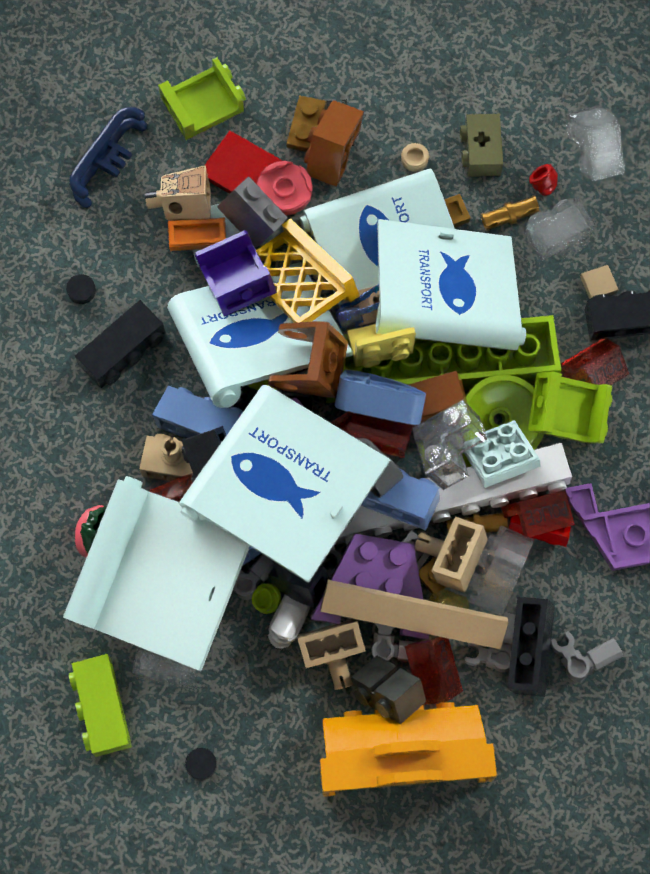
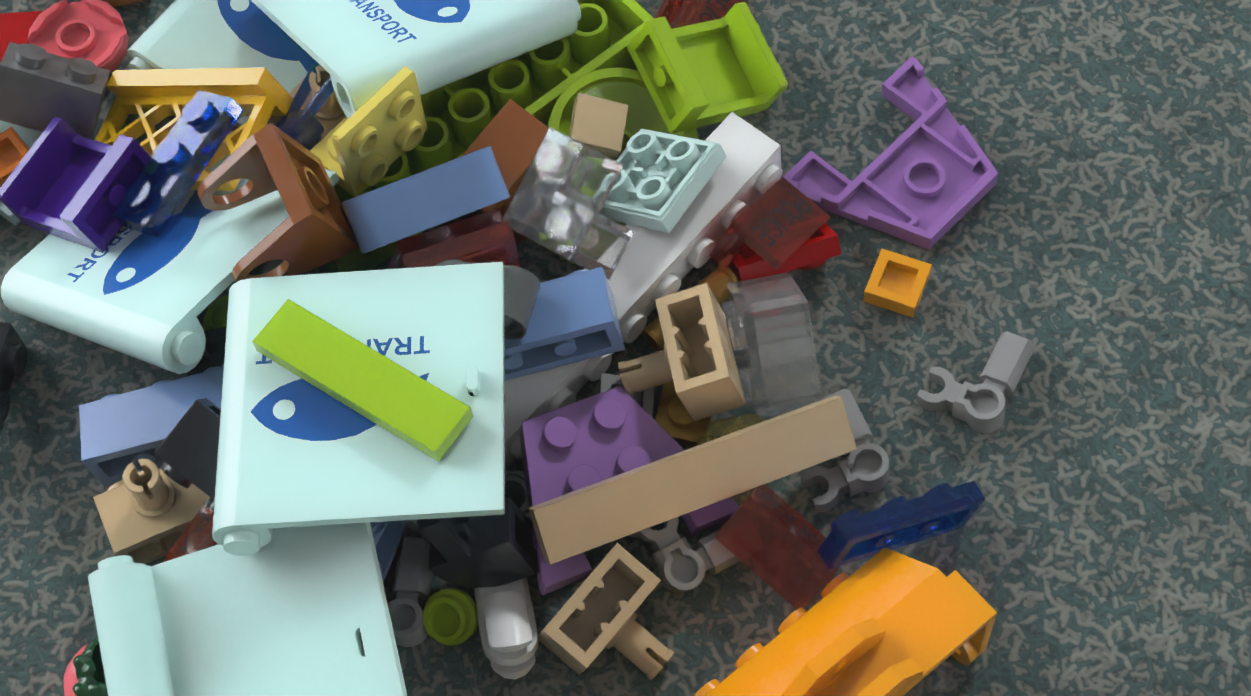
camera: 30 degrees left, 10 degrees down
pearl dark grey piece [351,656,426,724] -> none
black brick [507,597,555,697] -> none
none -> clear blue plate [112,90,244,238]
none -> lime tile [252,299,474,462]
none -> tan tile [567,93,628,159]
none -> clear blue plate [817,481,985,569]
none -> light orange plate [863,248,932,318]

